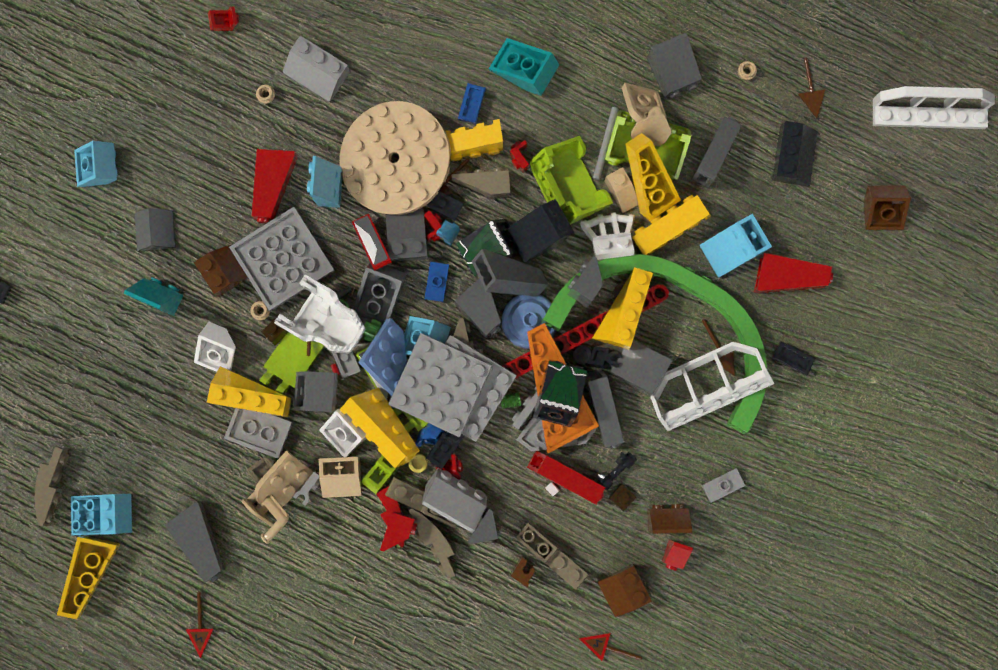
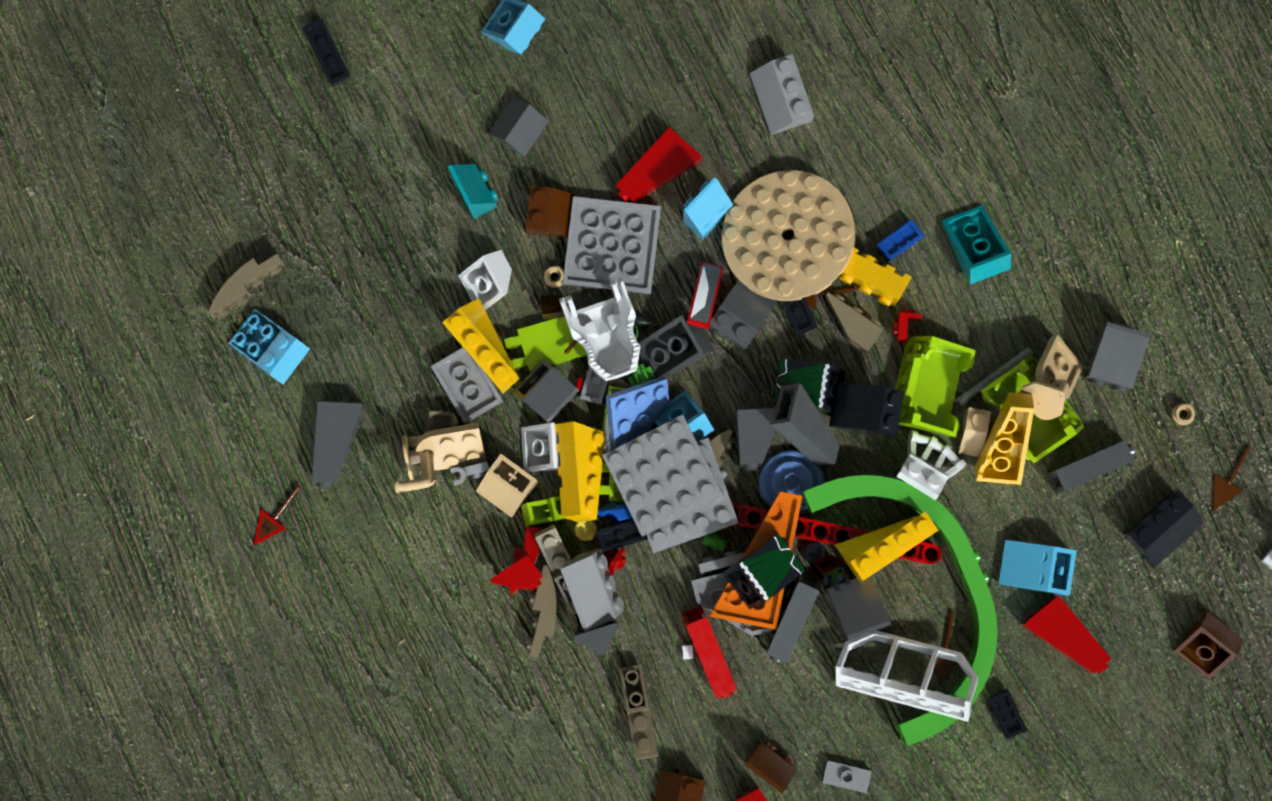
camera: 45 degrees right, 0 degrees up
yellow wedge [57,535,120,619] -> none
tan plate [256,85,275,104] -> none
red bracket [424,210,442,242] -> none
blue plate [424,262,449,303] -> none
dark azure slope [436,220,460,246] -> none
reddish brown hinge [510,556,535,587] -> none
dark grey slope [568,255,603,307] -> none
black piece [597,452,637,490] -> none
dark brown plate [609,484,636,512] -> none
yellow wedge [632,195,711,255] -> none

